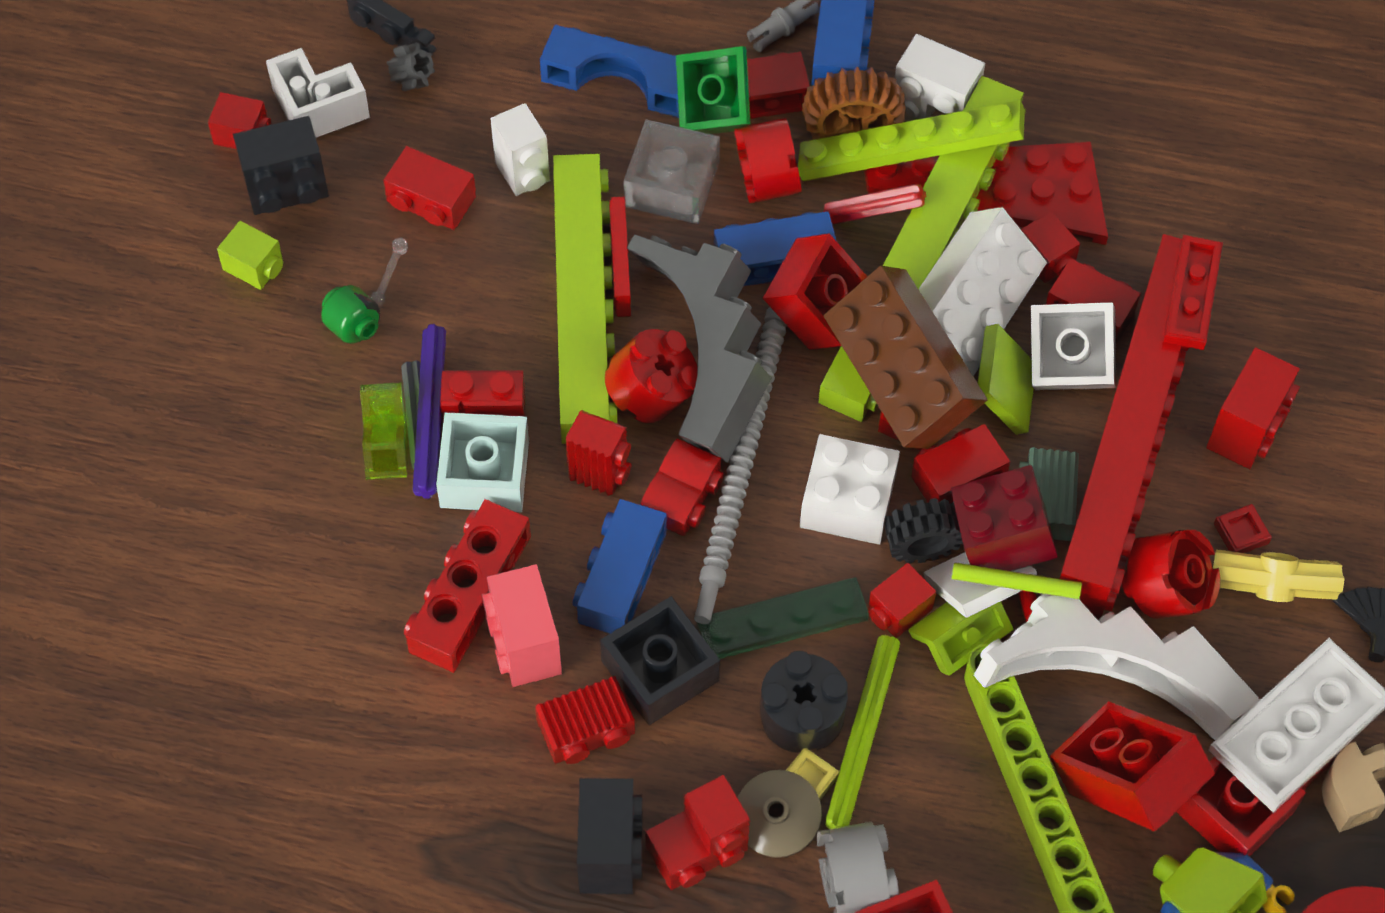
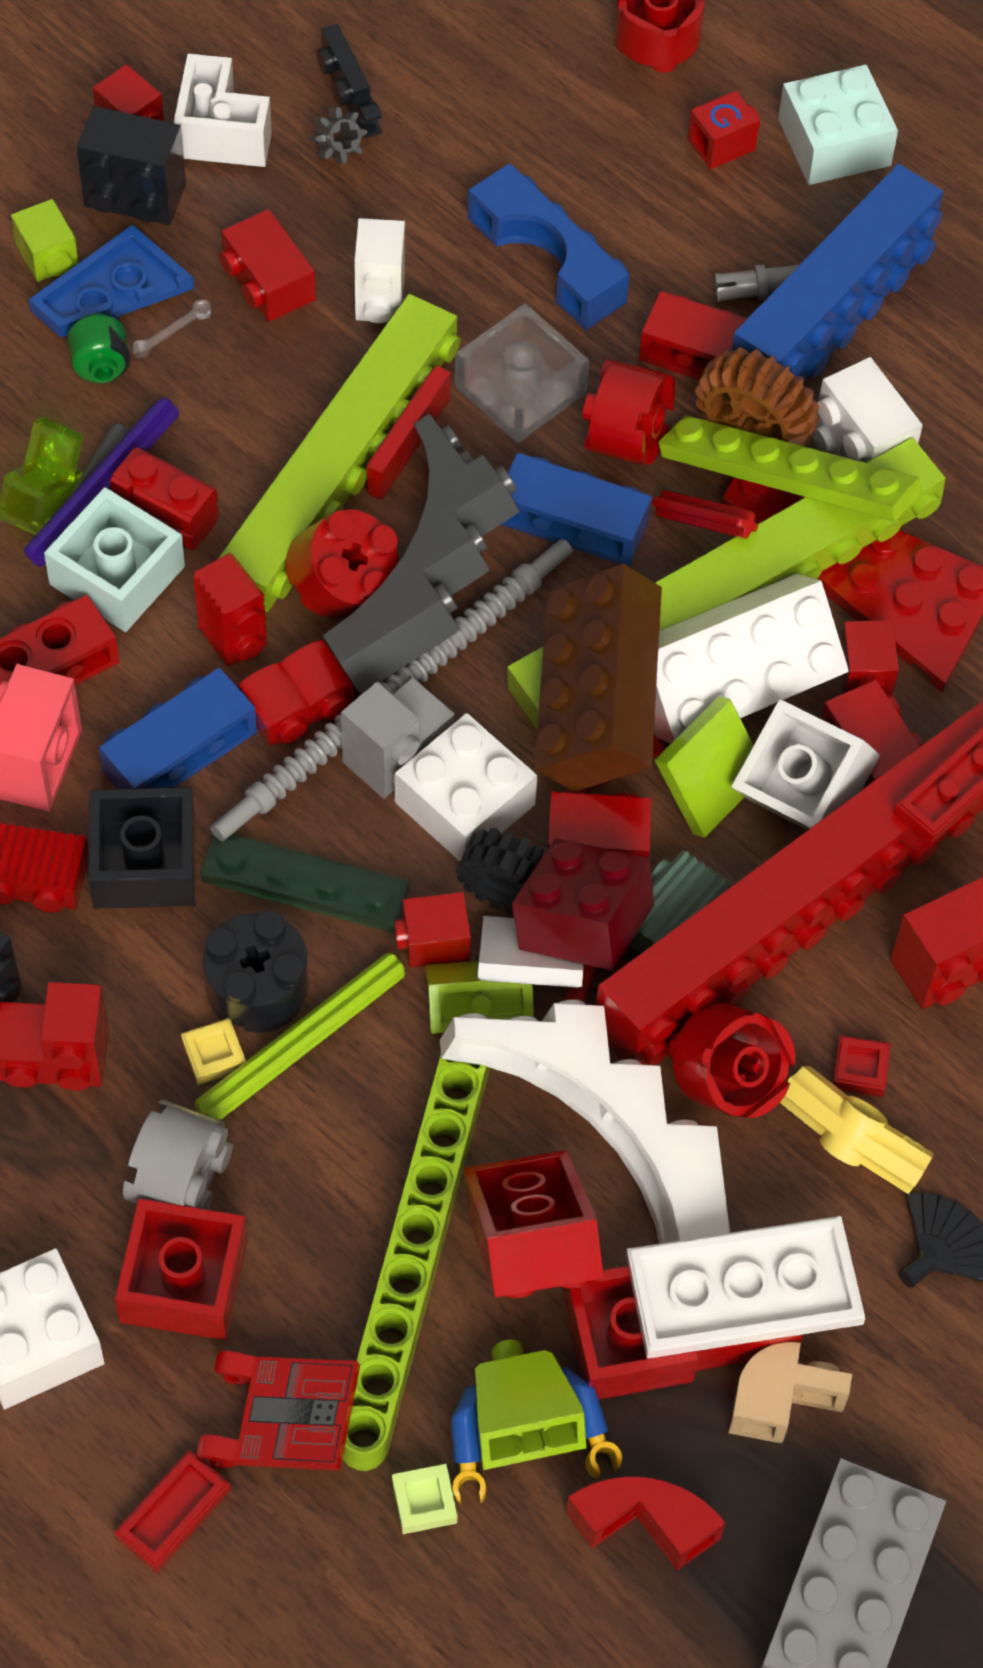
camera: 30 degrees right, 0 degrees up
green slope [676,46,750,135] -> none
dark tan dish [738,770,822,858] -> none
red brick [762,233,867,350] -> none
lime bar [952,562,1082,599] -> none
none -> blue wing [29,225,194,338]
none -> light grey brick [341,678,455,799]

